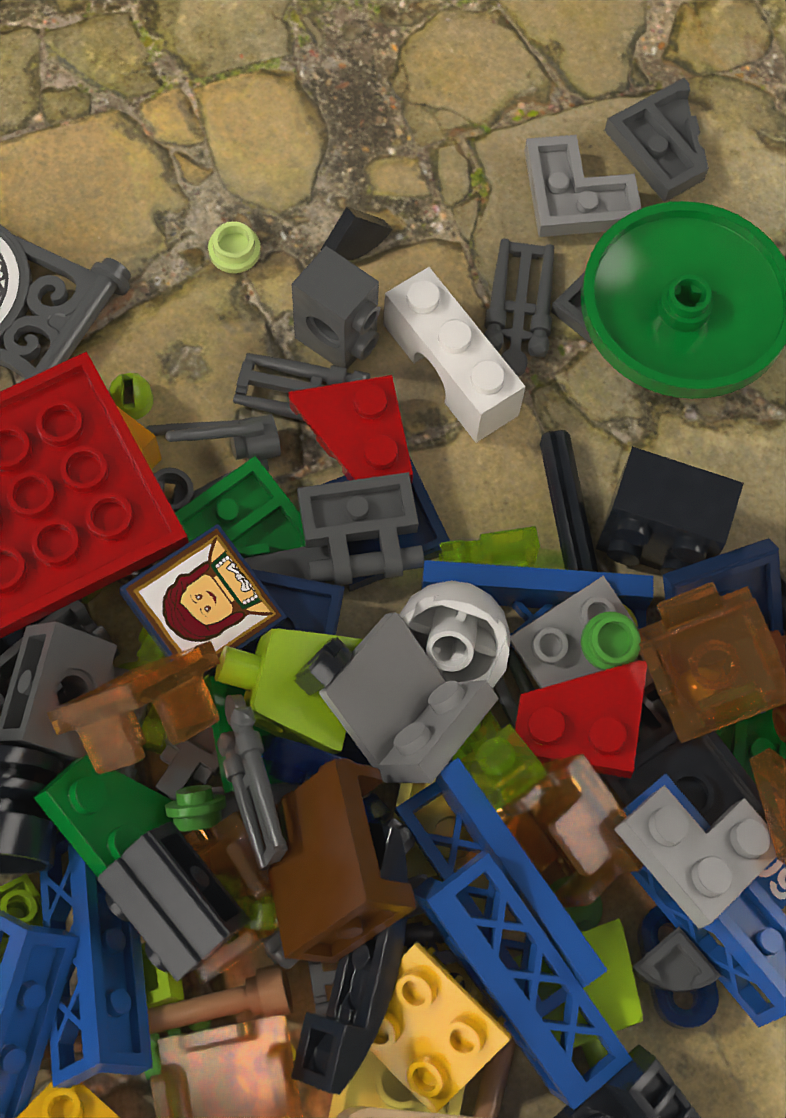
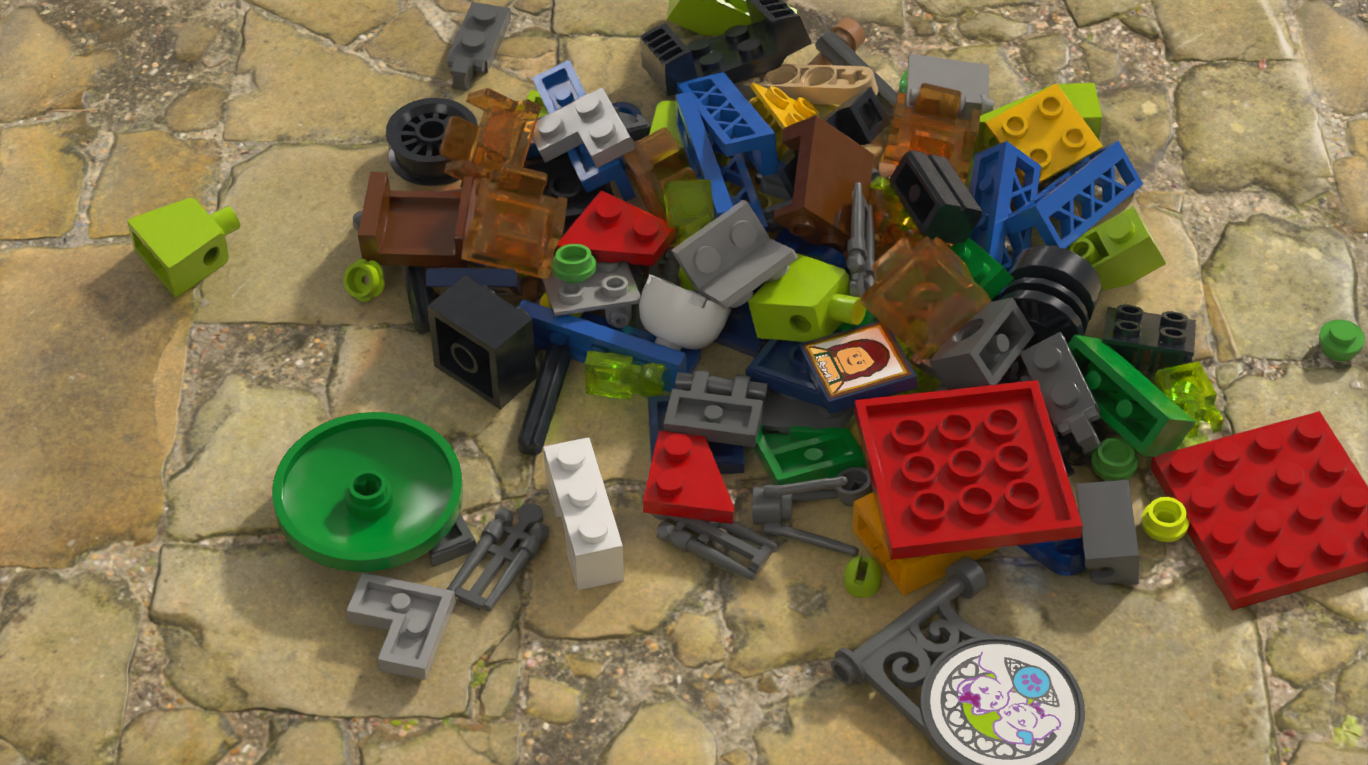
camera: 155 degrees left, 20 degrees down
yellowish green plate [208,221,261,273] -> none
dark grey brick [291,246,380,369] -> none
tile [294,637,353,696] -> none
black tile [321,207,392,261] -> none
dark grey wing [604,78,709,203] -> none

